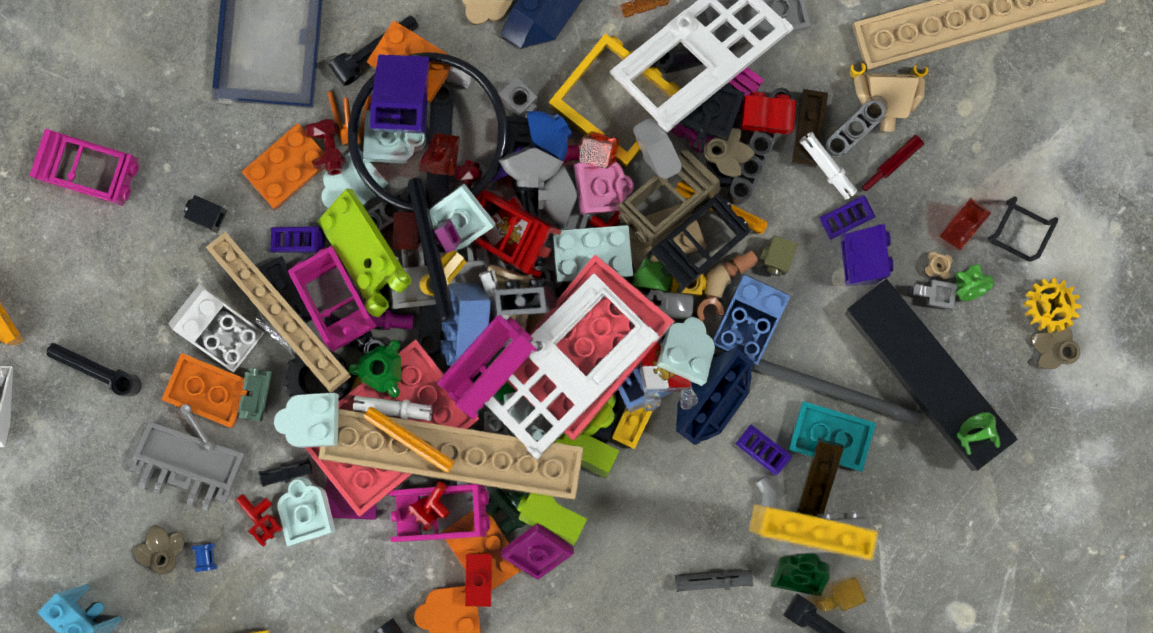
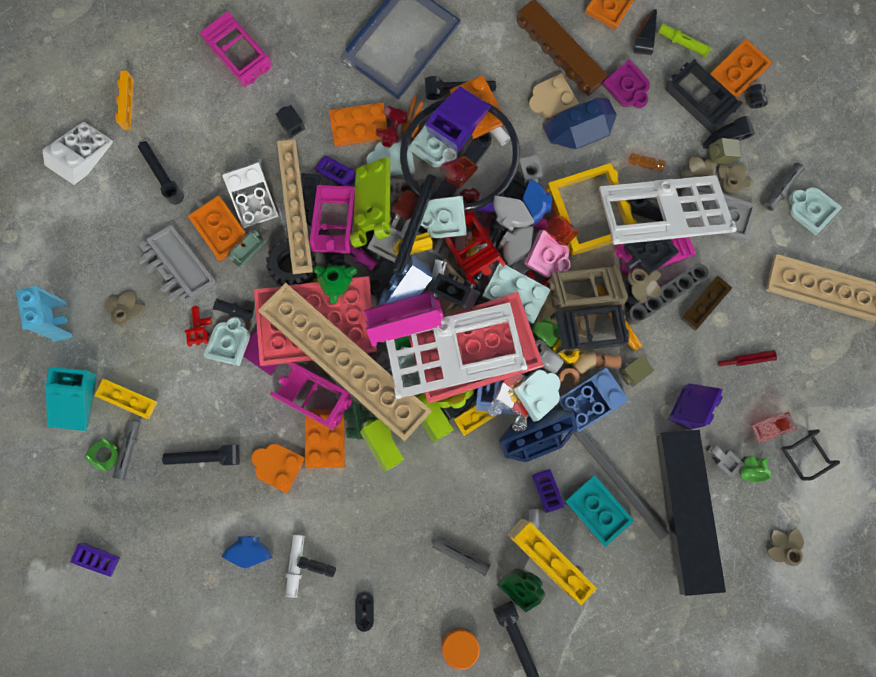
camera: 30 degrees right, 5 degrees down
light grey hinge [180,404,215,451] -> none
blue bush [192,543,217,572] -> none
light aqua plate [274,393,339,448] -> none
white pin [353,395,433,421] -> none
light orange axle [364,407,455,473] -> none
red arm [408,482,450,531] -> none
magenta plate [435,219,462,253] -> none
red plate [465,554,492,607] -> none
magenta plate [501,523,574,580] -> none
light grey piece [633,119,682,179] -> none
red brick [741,92,796,134] -> none
dark brown plate [797,438,844,517] -> none
white pin [799,132,857,200] -> none
clear yellow plate [818,577,867,612] -> none
dark purple slope [819,195,876,240] -> none
dark grey beam [826,95,888,157] -> none
tan torso [850,63,928,132] -> none
tan plate [925,252,953,279] -> none
bright green piece [957,412,1000,455] -> none
yellow gear [1023,277,1081,333] -> none

